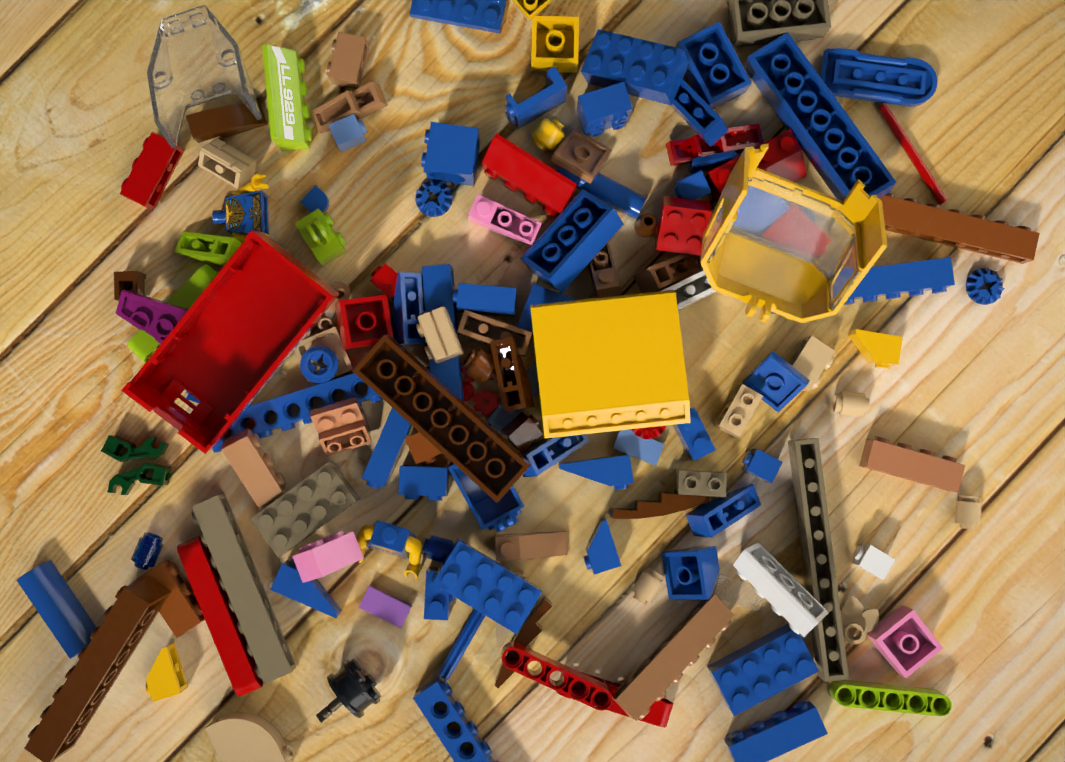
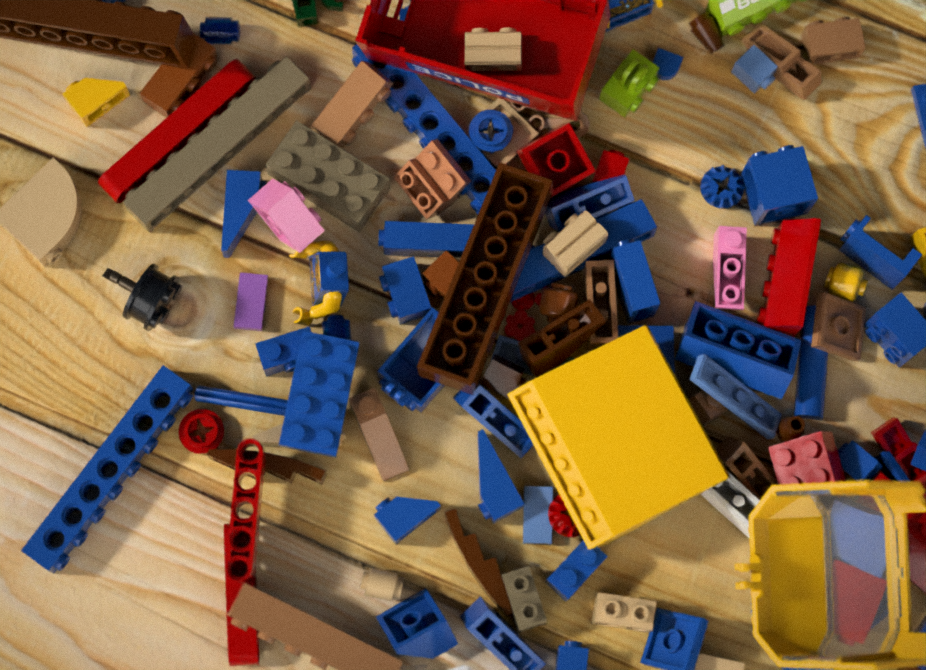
camera: 70 degrees right, 10 degrees down
none -> red gear [178,409,224,454]
none -> tan brick [465,27,522,72]
none -> reddish brown cone [689,12,725,54]
none -> medium blue tile [690,354,782,439]

